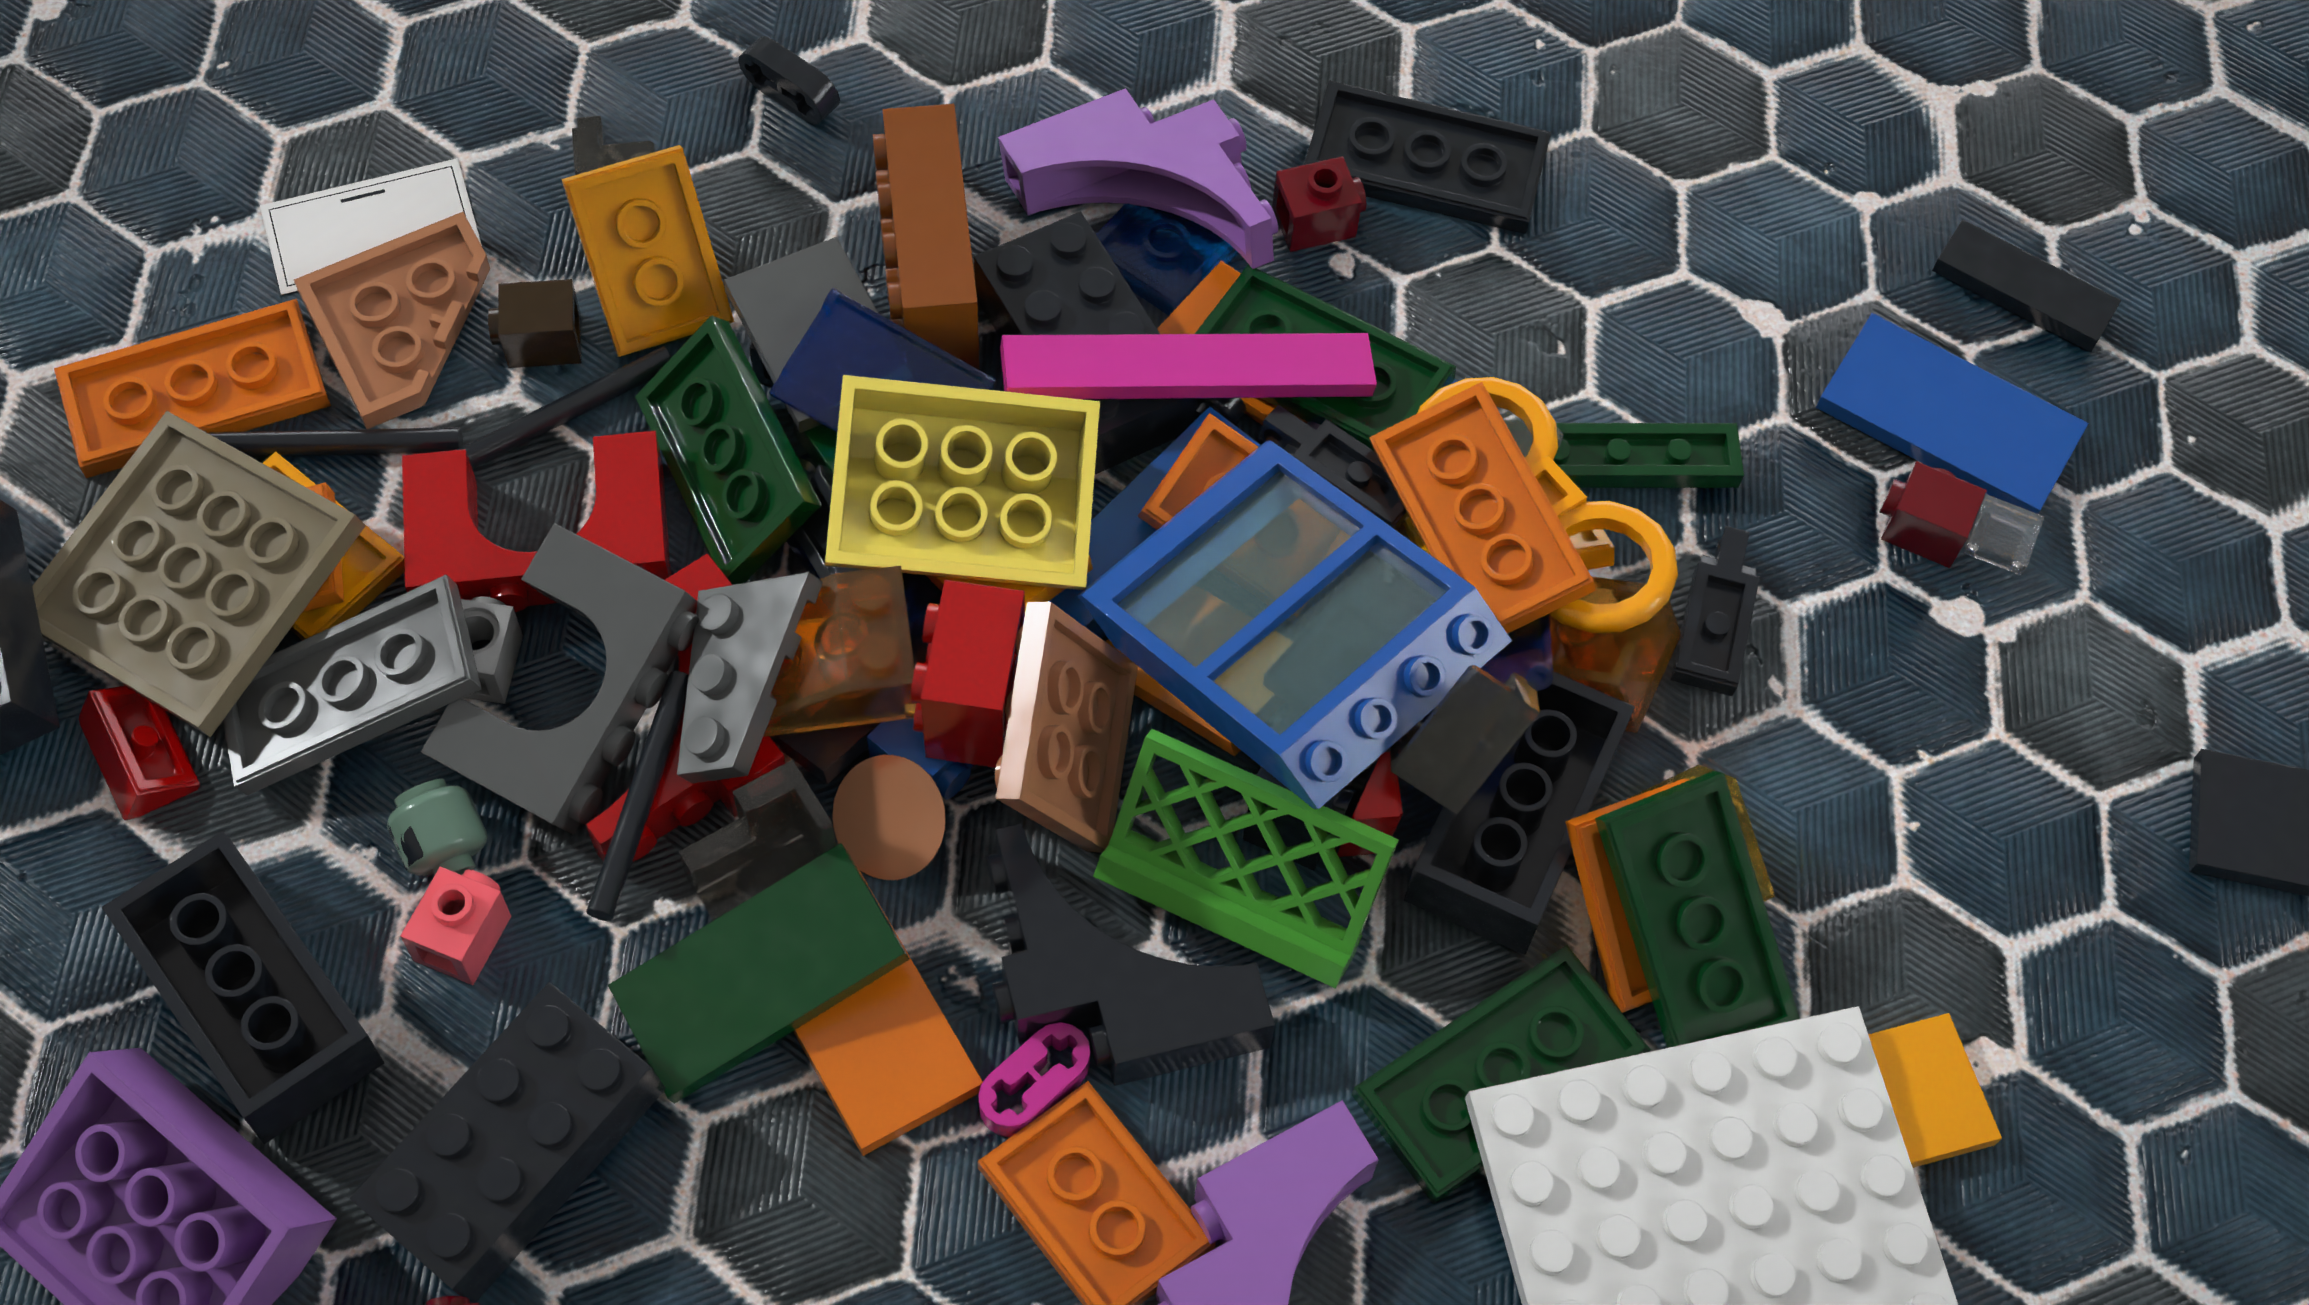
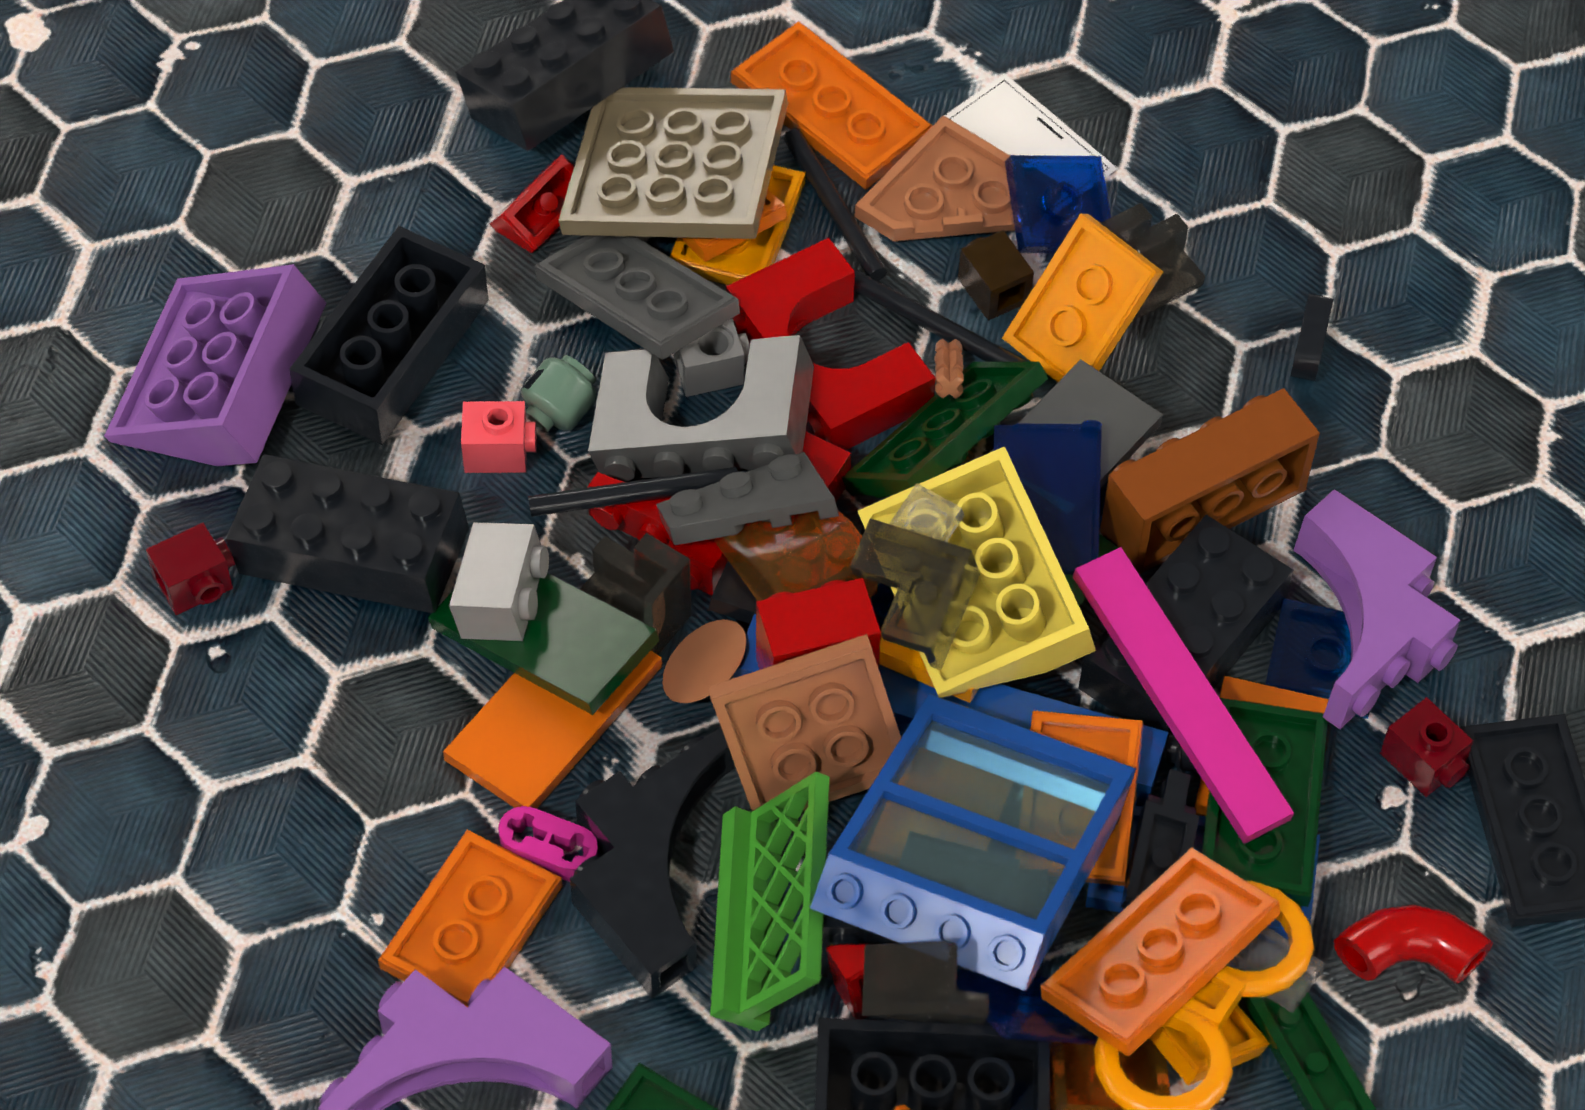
camera: 70 degrees right, 5 degrees down
none -> brick [449,522,549,641]
none -> clear smoke panel [850,518,980,670]
none -> clear plate [887,483,965,559]
none -> nougat axle [935,339,964,399]
none -> clear blue tile [1005,155,1114,253]
none -> red cylinder [1334,904,1493,984]

